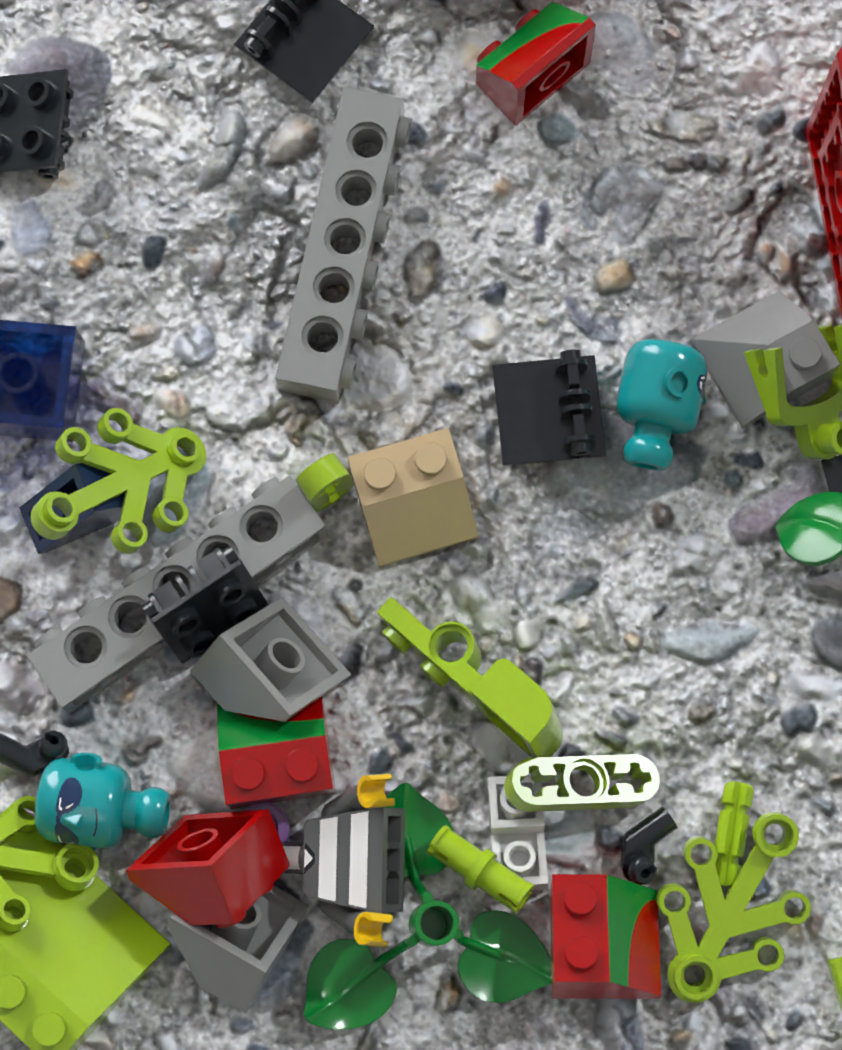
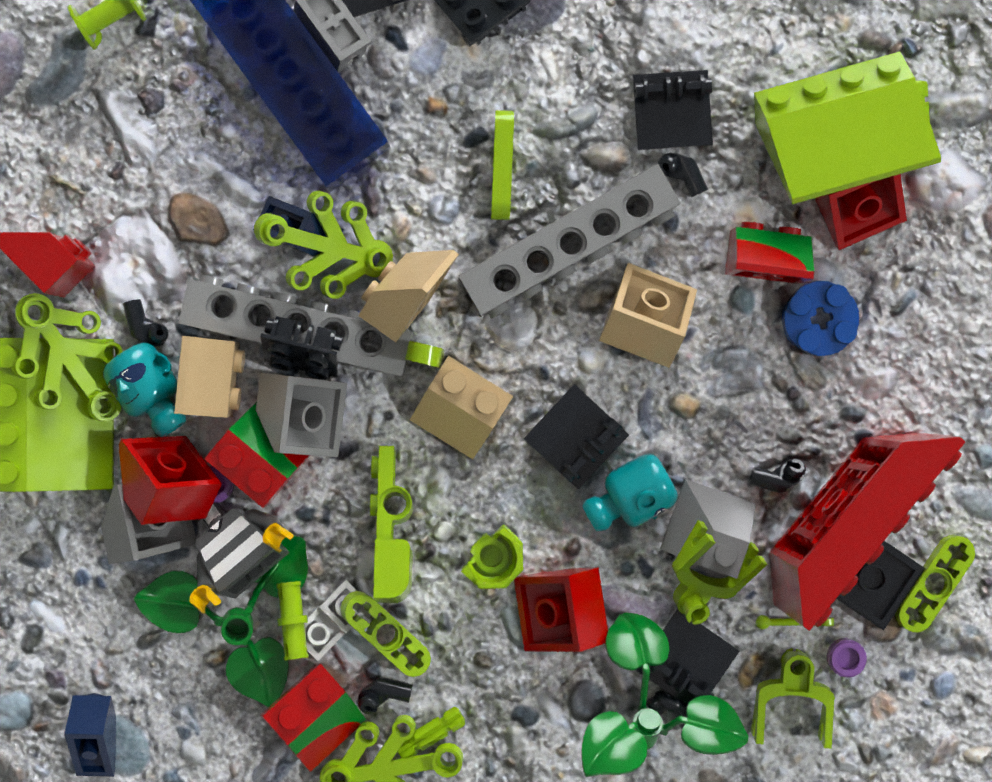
camera: 45 degrees right, 10 degrees up
none -> tan slope [174,336,245,418]
none -> tan slope [358,250,459,342]
none -> lime hair [461,524,523,589]
none -> lime beam [491,110,514,220]
none -> red slope [514,567,608,652]
none -> tan slope [599,263,697,368]
none -> black arm [658,153,708,198]
none -> black arm [749,458,806,493]
none -> blue plate [782,281,859,356]

